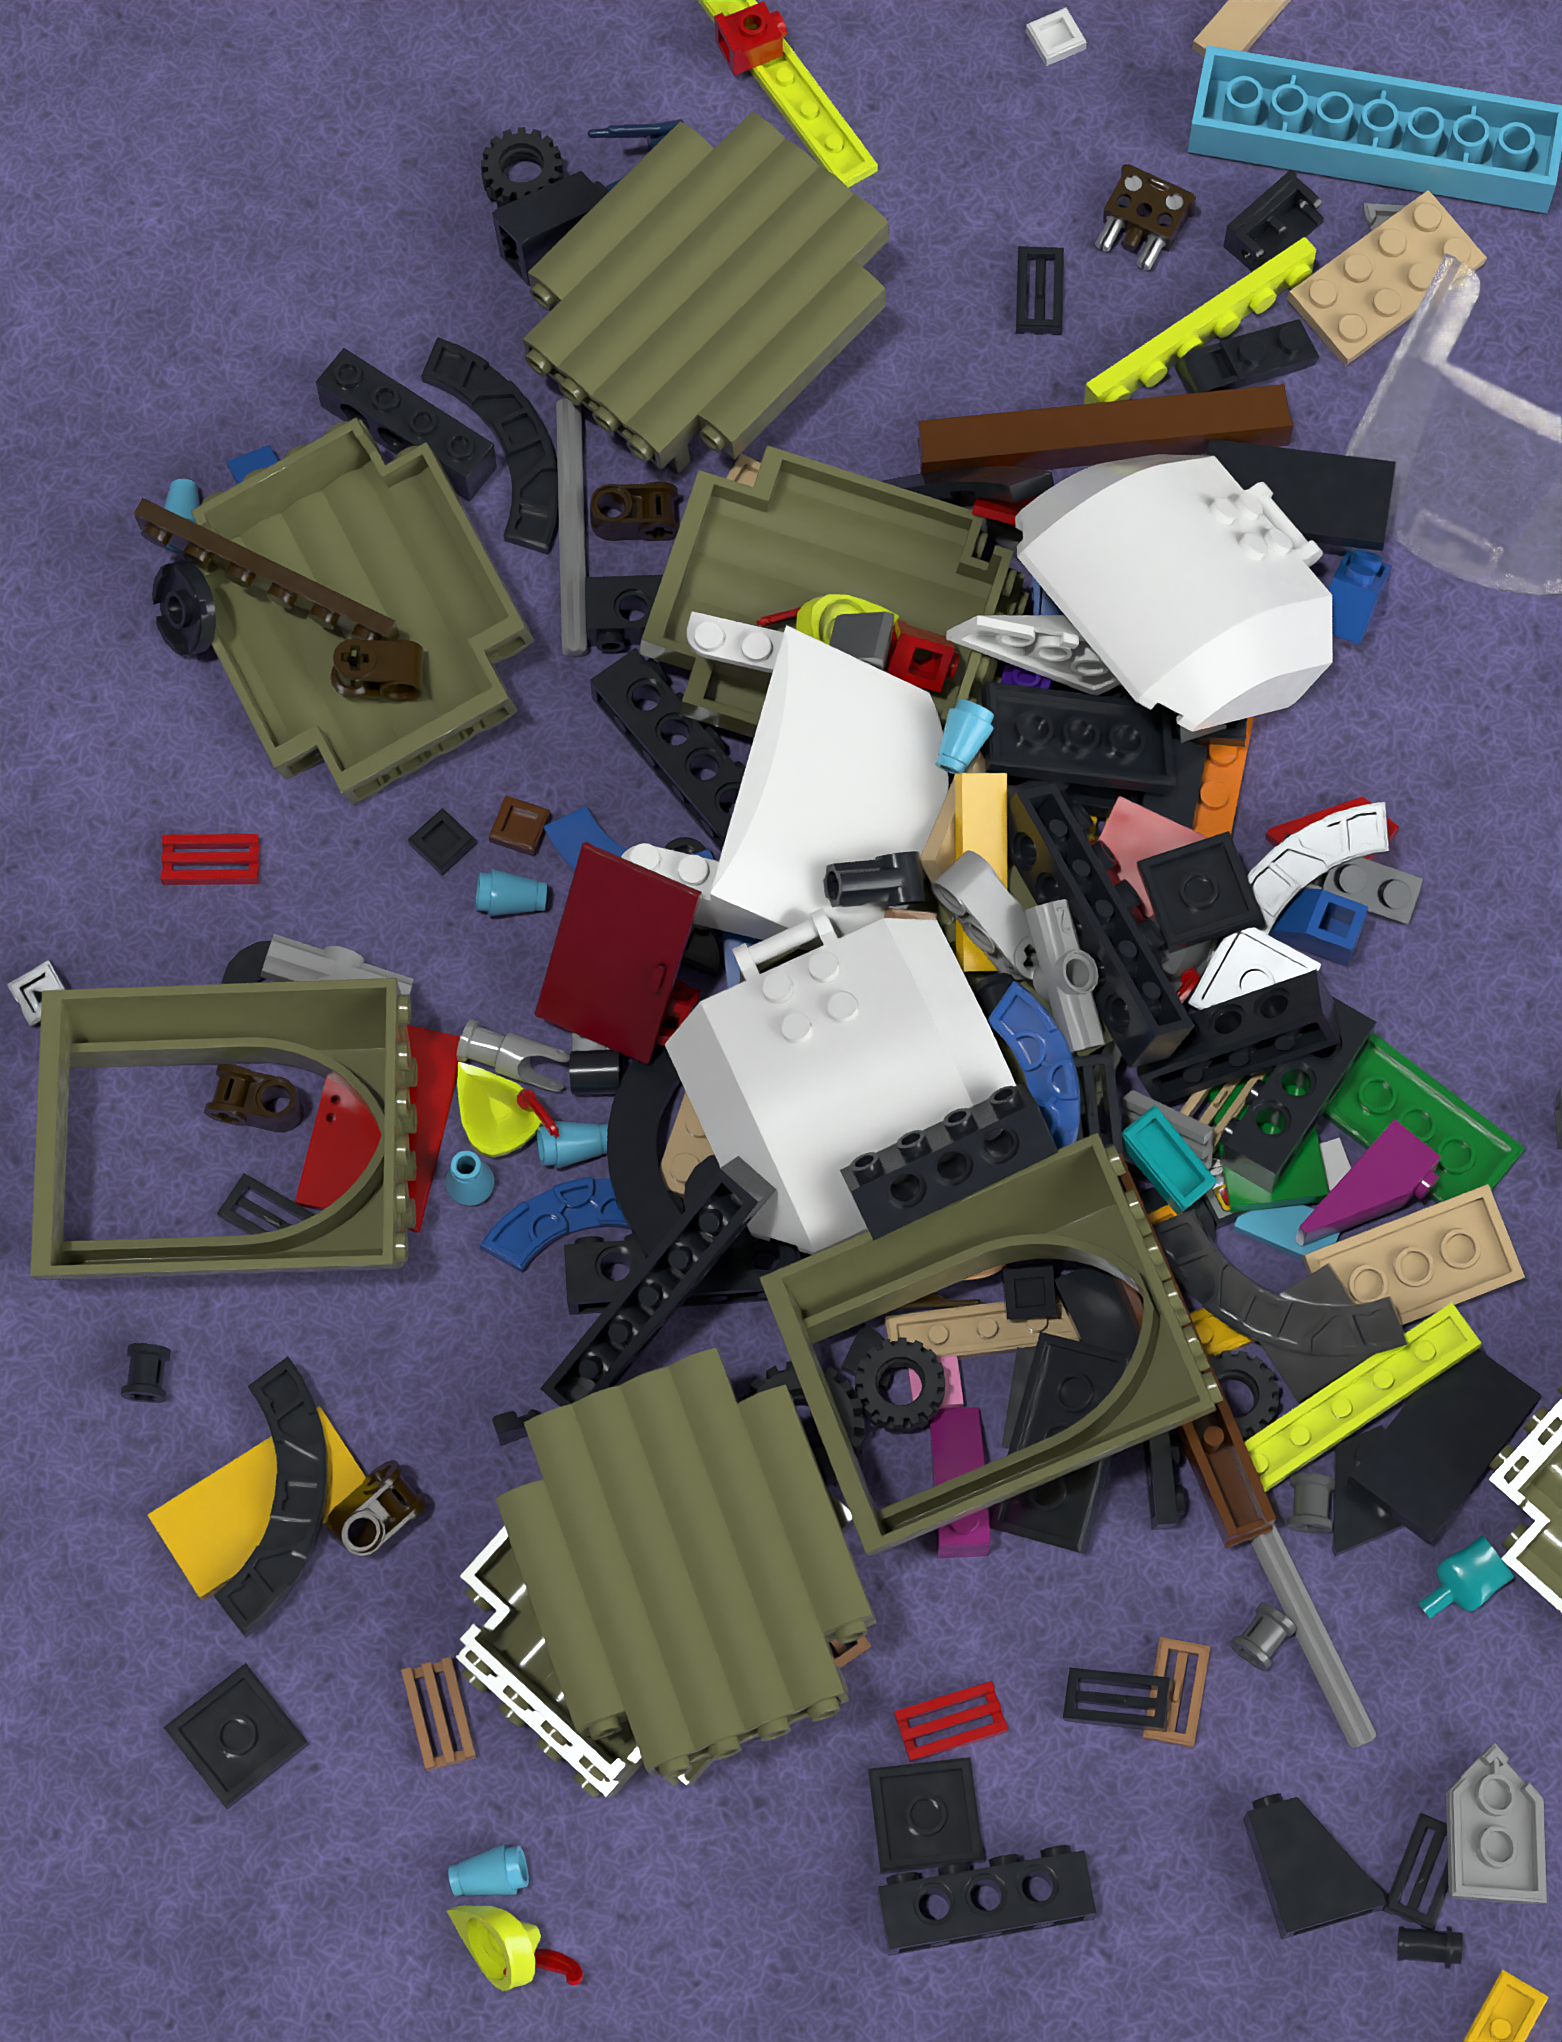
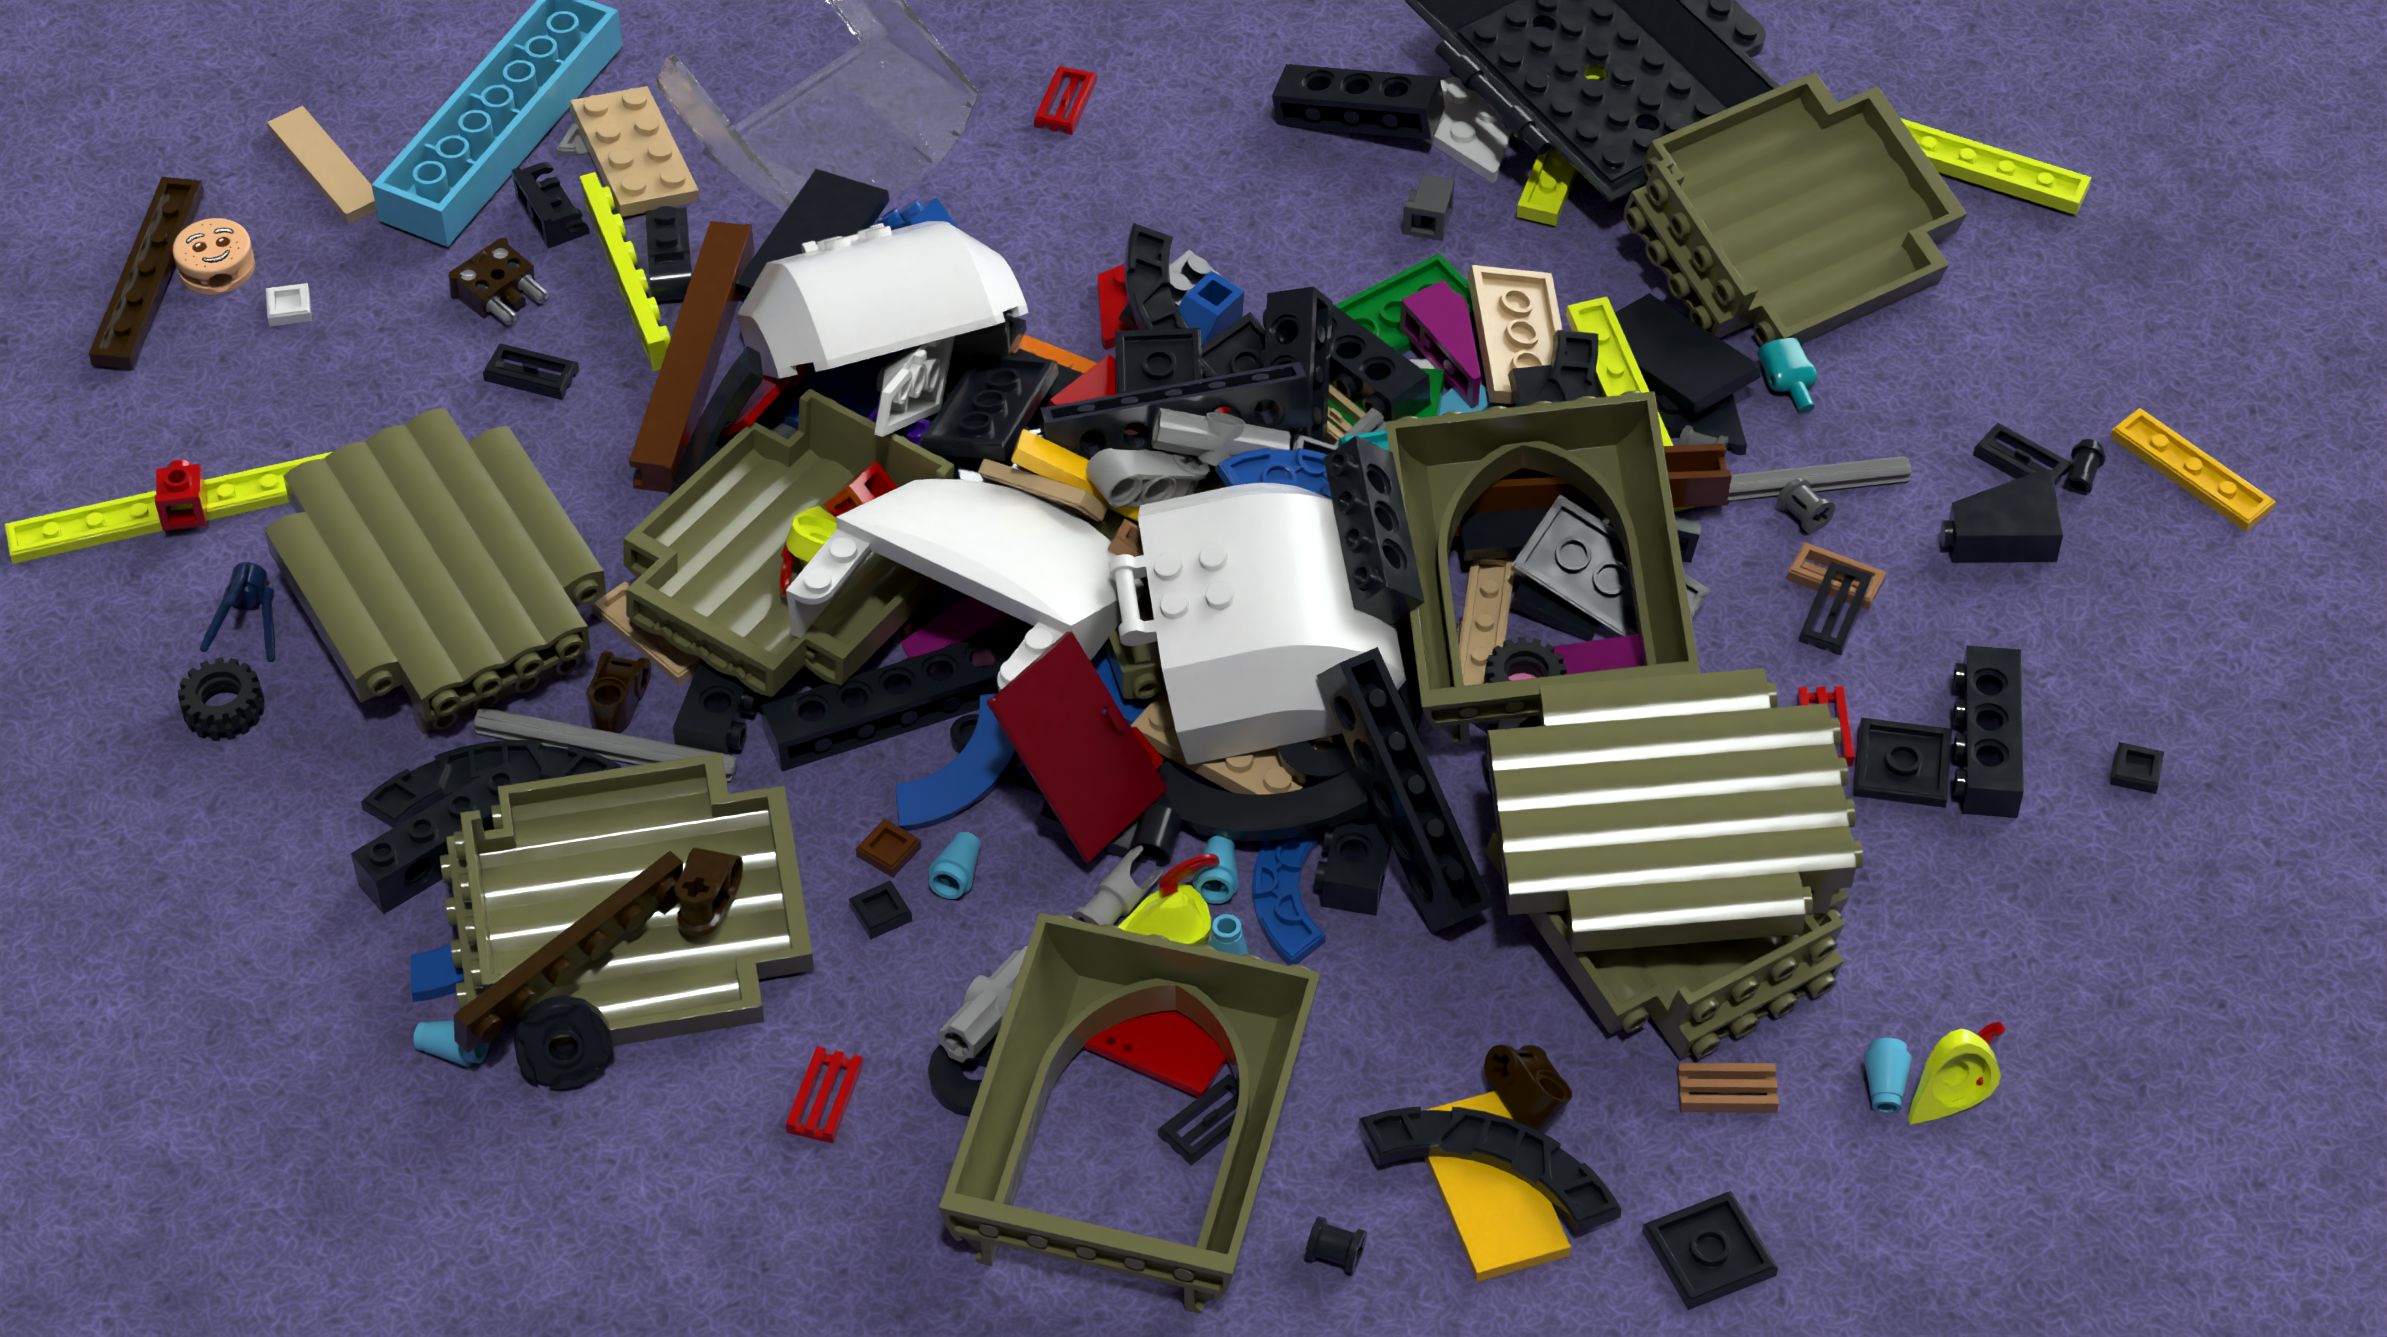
camera: 75 degrees left, 20 degrees down
tile [7,960,68,1027] -> none
dark brown piece [204,1064,304,1133] -> none
black slope [492,171,609,286] -> none
black tile [492,1409,542,1446] -> none
black piece [823,851,926,908] -> none
dark grey slope [829,612,894,671] -> none
medium azure cone [935,699,994,775] -> none
black tile [1002,1263,1057,1320] -> none
light grey tile [1446,1743,1547,1904] -> none

